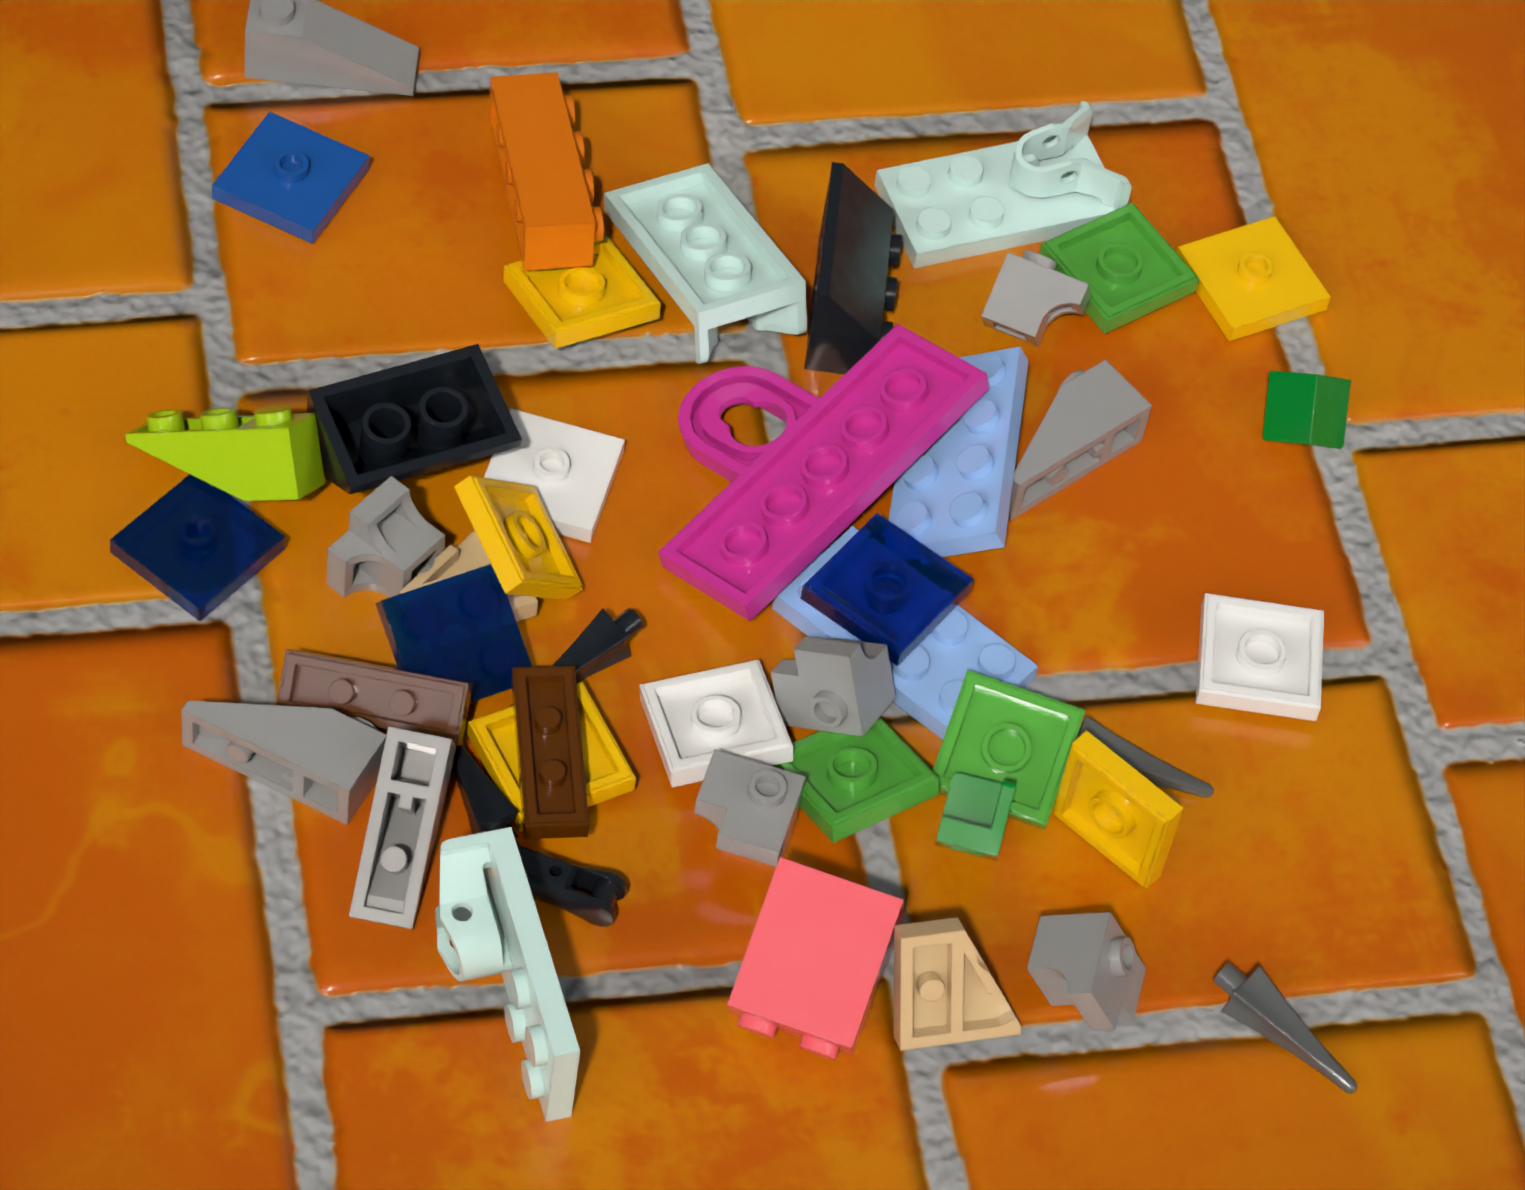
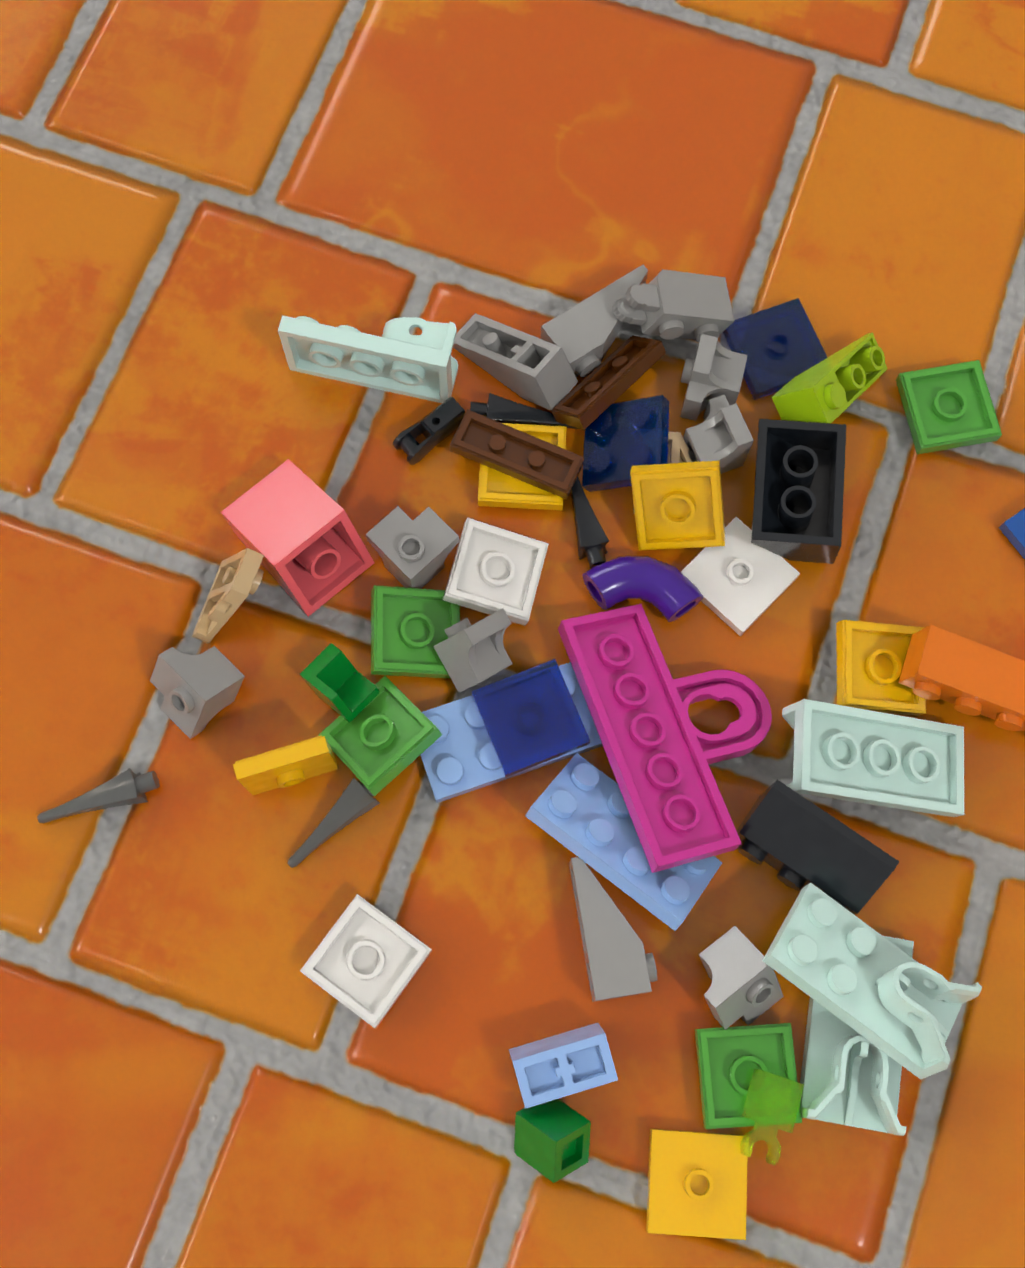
camera: 125 degrees right, 20 degrees up
none -> light blue hinge [509,1022,618,1109]
none -> dark purple cylinder [582,556,703,622]
none -> light grey hinge [612,269,734,343]
none -> light grey brick [680,334,748,421]
none -> clear neon green plate [740,1069,804,1165]
none -> light aqua plate [762,882,982,1080]
none -> bright green plate [896,360,1002,454]

